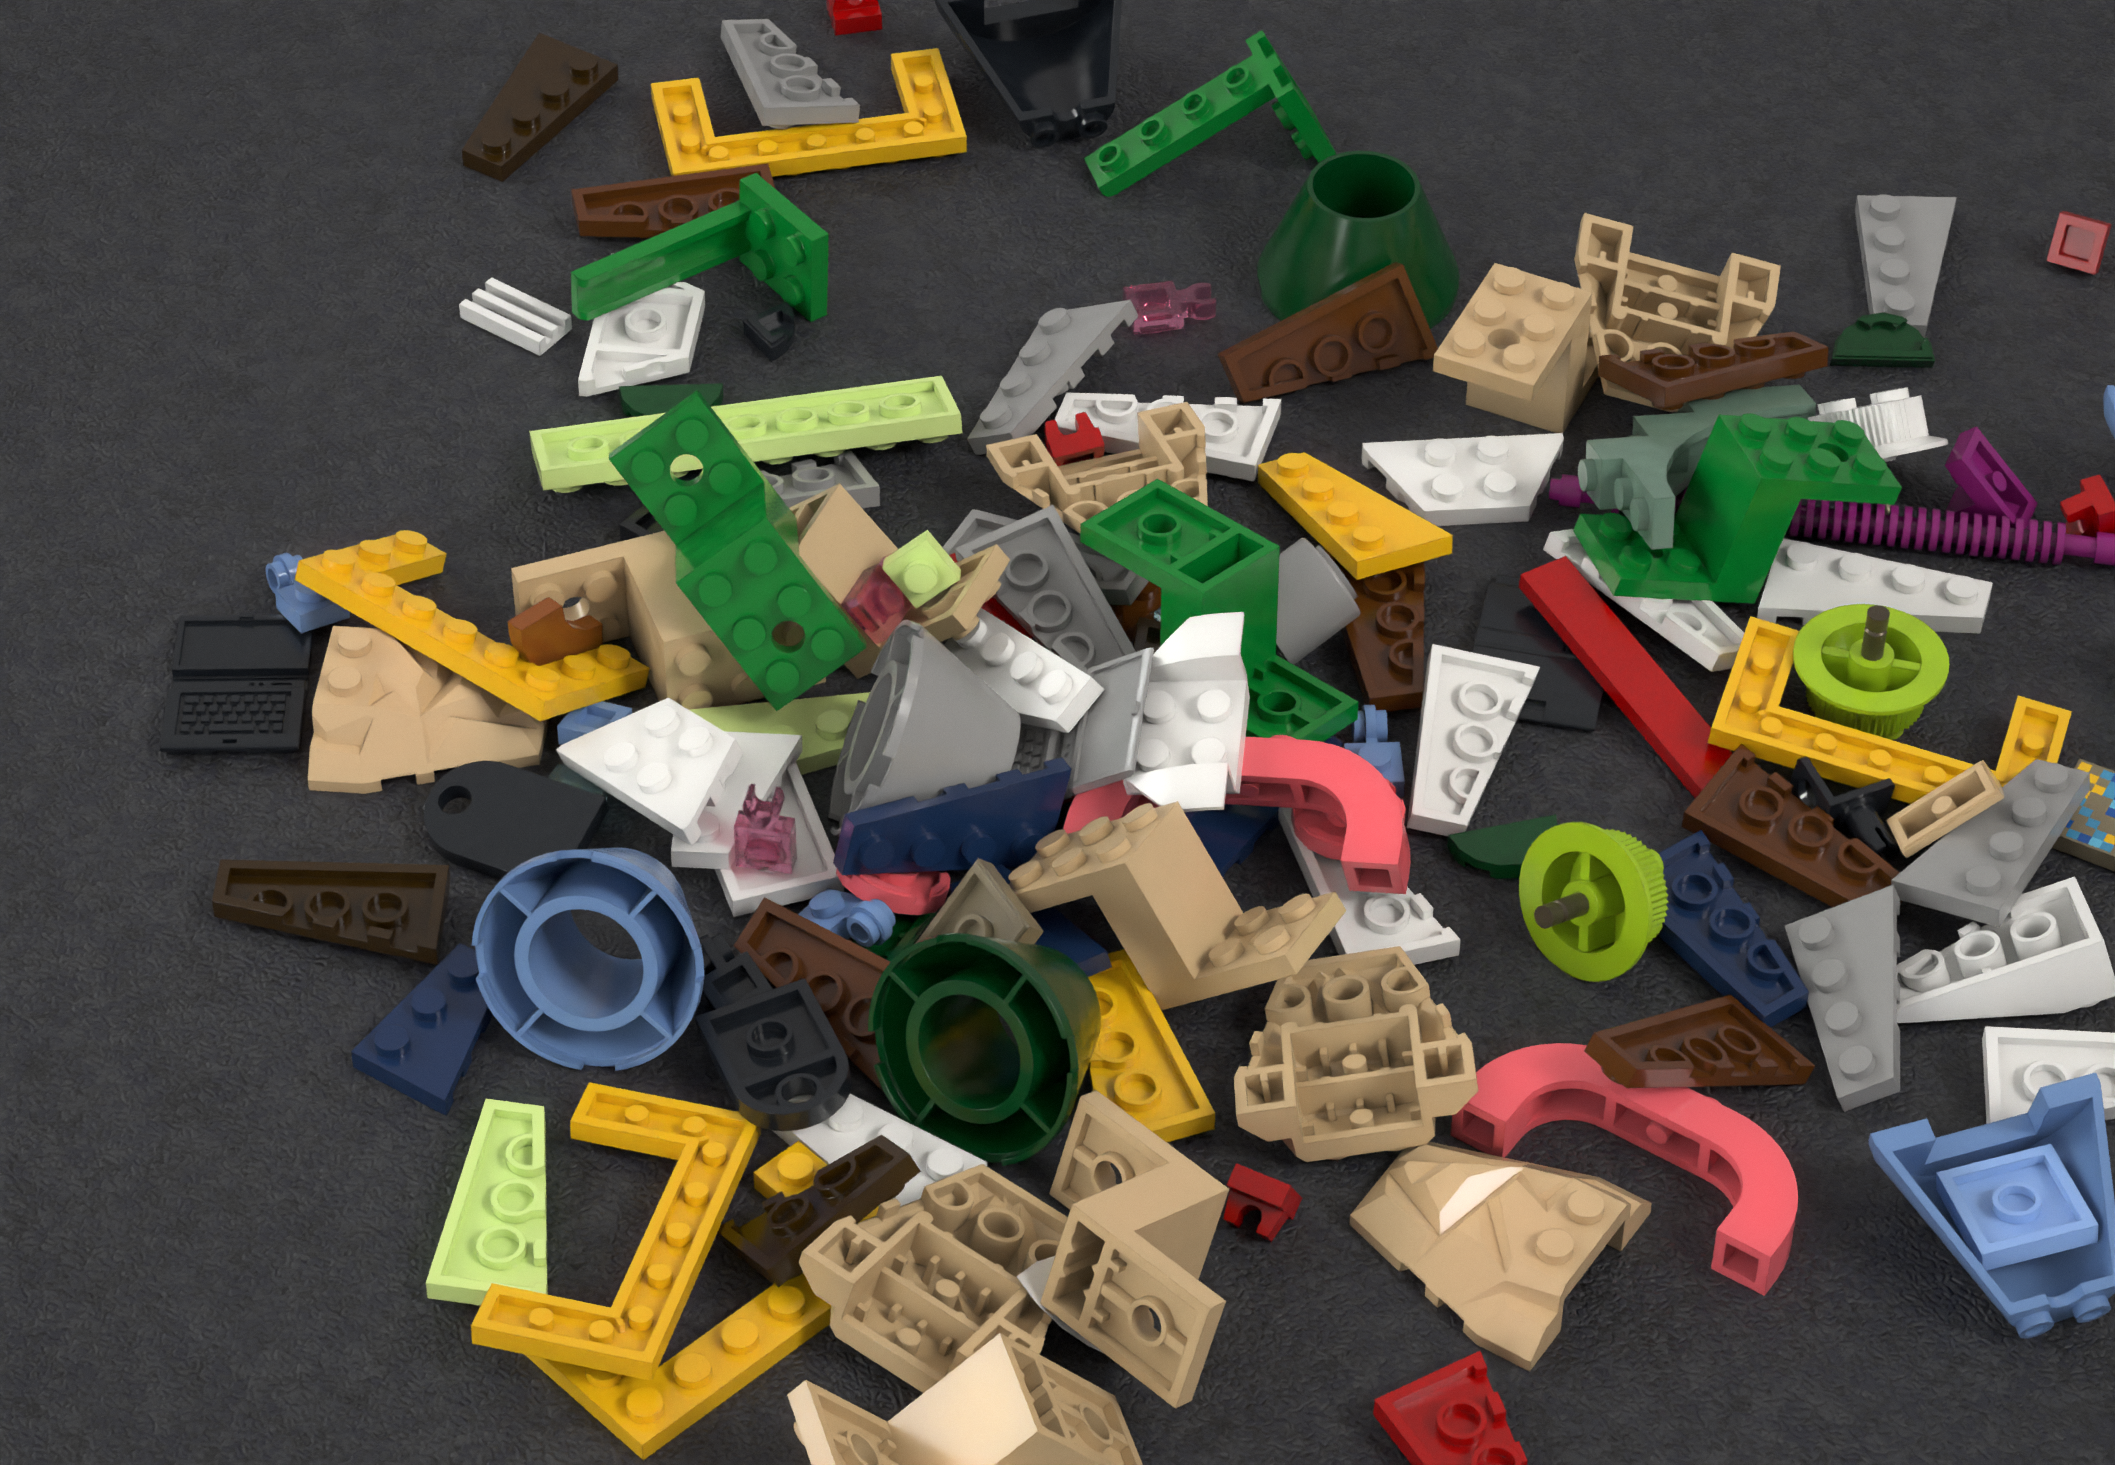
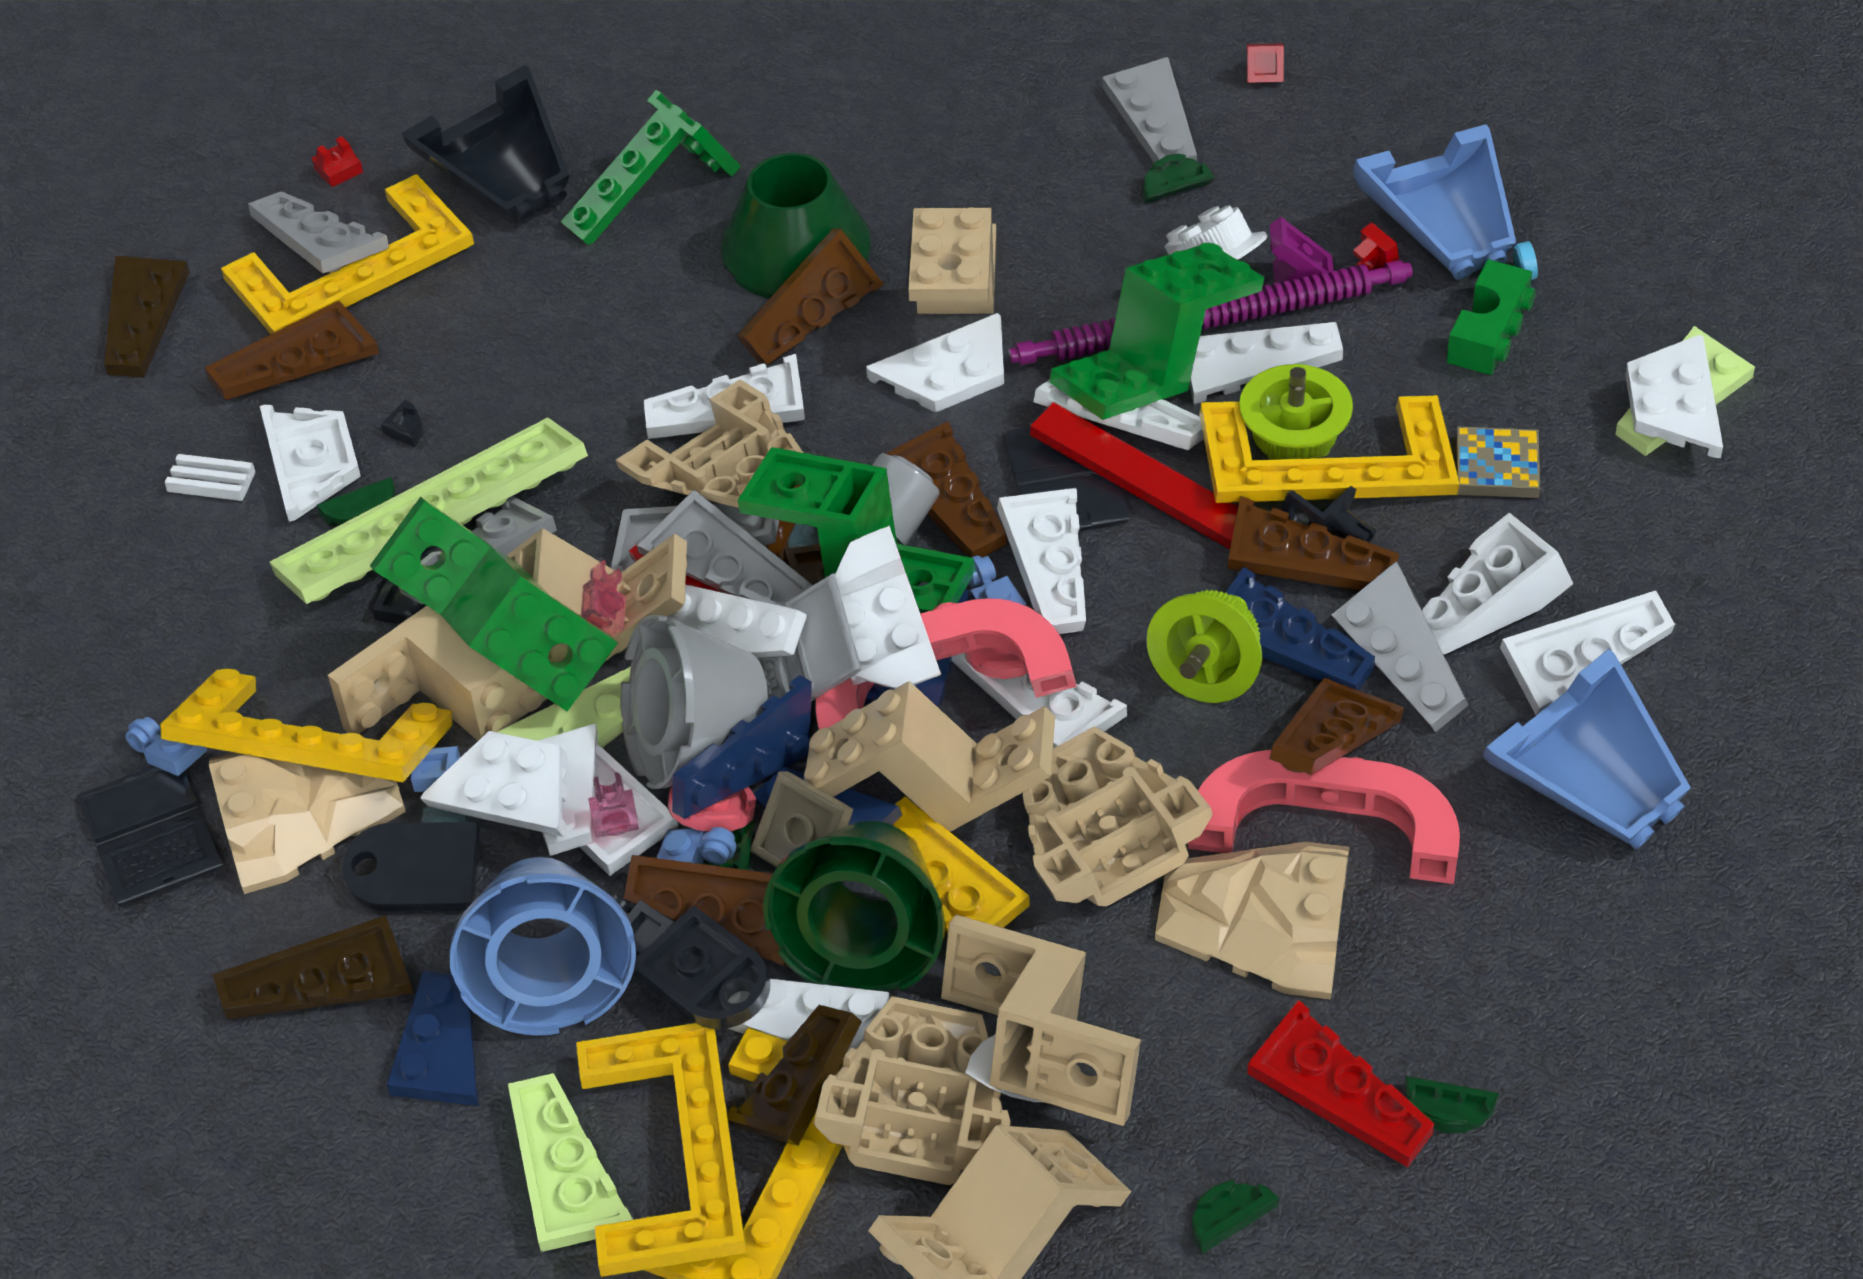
camera: 20 degrees left, 5 degrees up
dark orange tile [508,597,603,666] -> none
green bracket [571,173,829,322] -> none
yellowish green plate [882,530,961,609] -> none
light grey wing [967,300,1139,455] -> none
red tile [1044,412,1105,466] -> none
clear pink plate [1123,281,1216,335] -> none
red tile [1223,1163,1302,1242] -> none
yellow wing [1258,452,1453,580] -> none
dark green tile [1447,814,1558,879] -> none
tan wedge [1574,213,1781,413] -> none
sand green arch [1578,385,1816,550] -> none
reddish brown wing [1598,331,1829,410] -> none
tan slope [1886,760,2004,858] -> none
light grey wing [1891,759,2090,927] -> none
light blue plate [1936,1144,2099,1271] -> none

